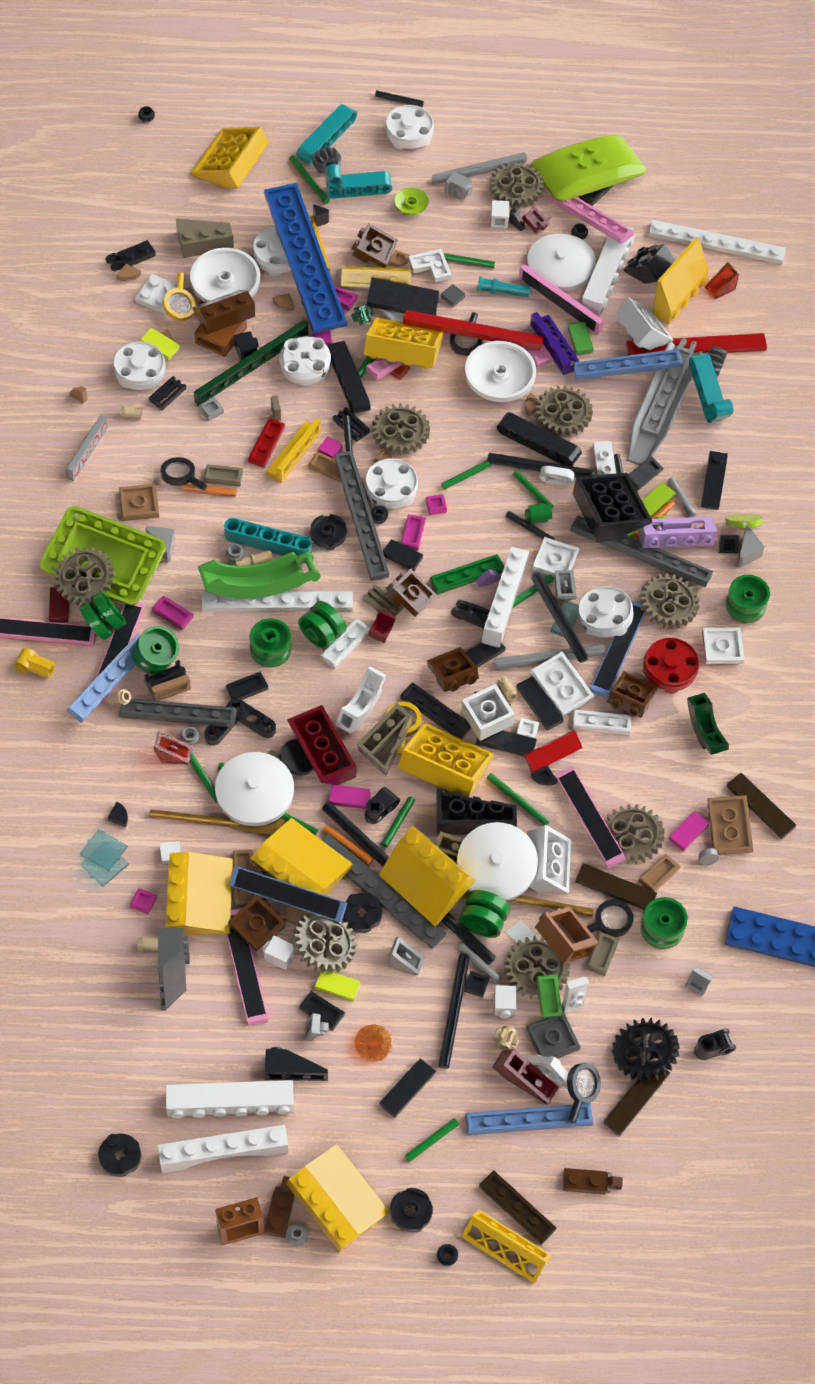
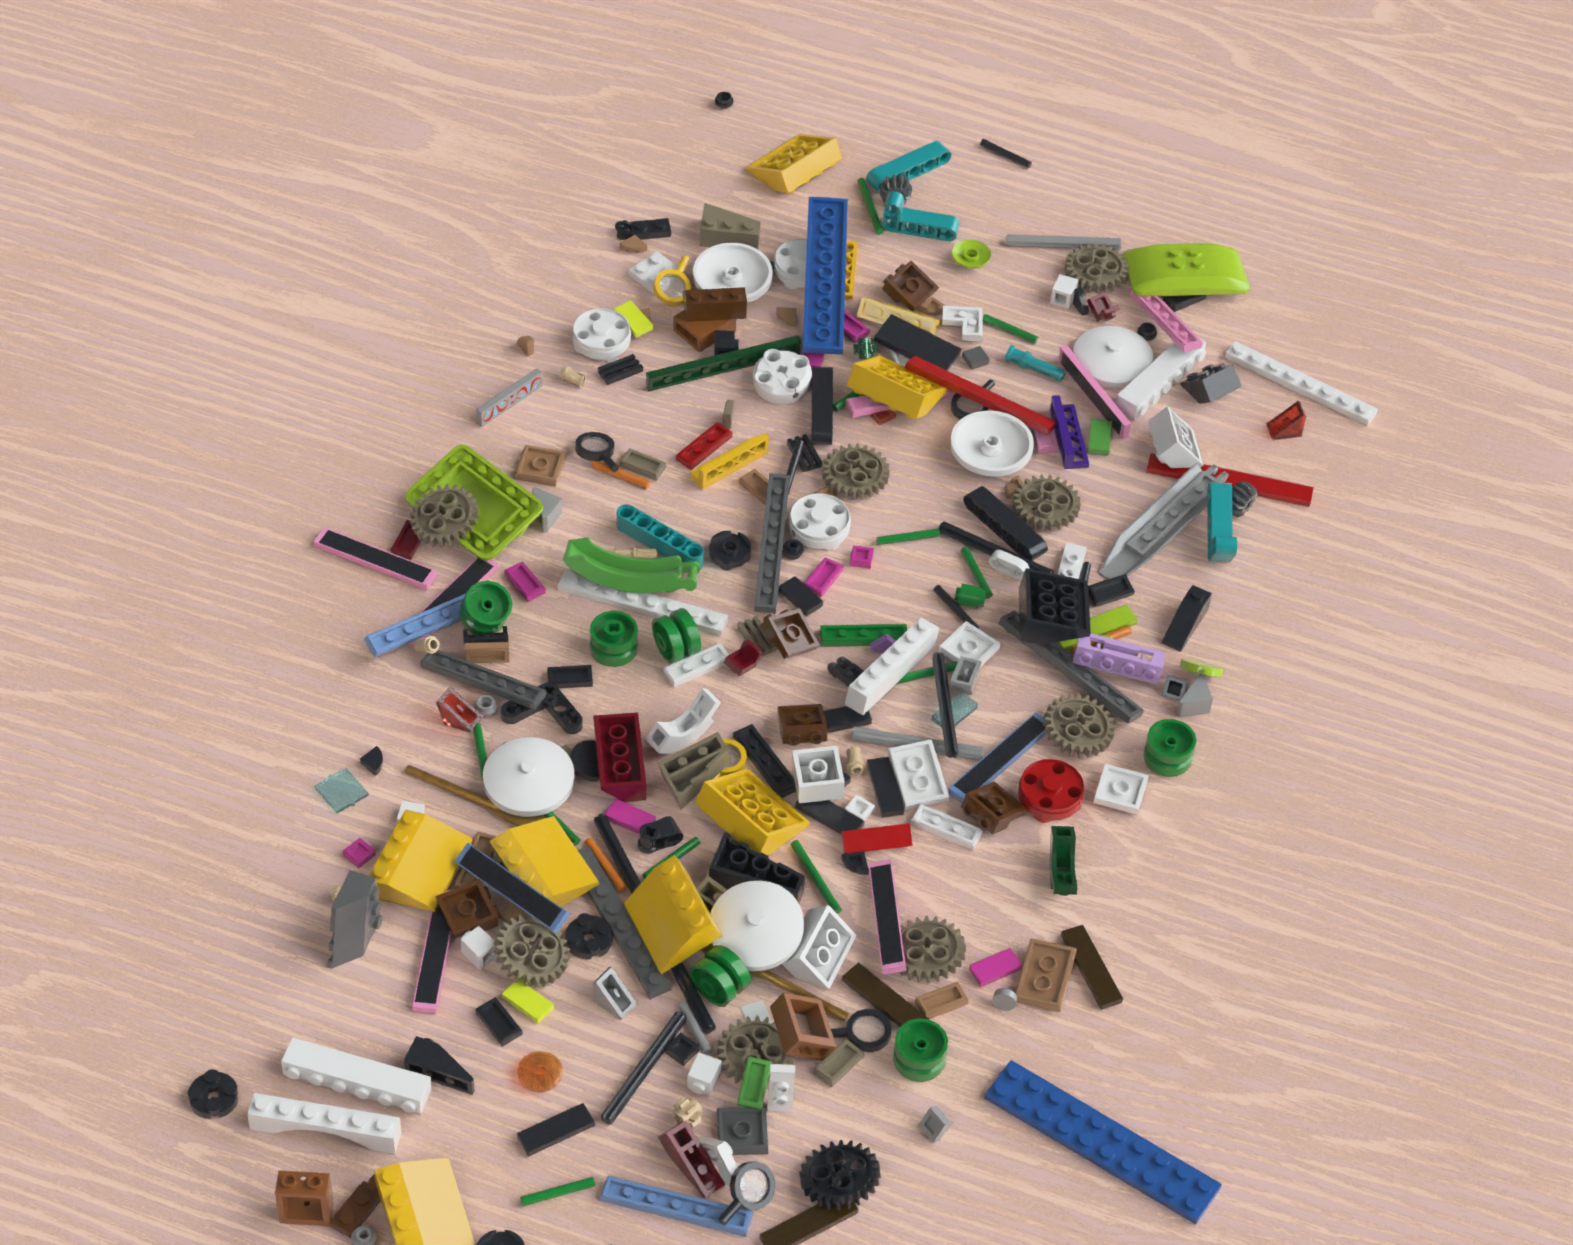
camera: 20 degrees right, 10 degrees down
yellow piece [14,648,56,678] -> none
green wheel [79,591,126,640] -> none
clear light blue piece [81,842,129,887] -> none
light grey tile [199,397,224,421] -> none
light grey plate [226,543,245,561] -> none
light grey tile [304,1013,329,1041] -> none
black slope [313,204,329,227] -> none
dark pink tile [318,436,343,459] -> none
white piece [385,105,434,150] -> none
light grey brick [445,171,473,199] -> none
medium blue tile [573,349,682,380] -> none
white piece [578,586,633,637] -> none
yellow slope [652,237,709,324] -> none
light grey piece [668,477,696,517] -> none
black piece [694,1028,736,1060] -> none

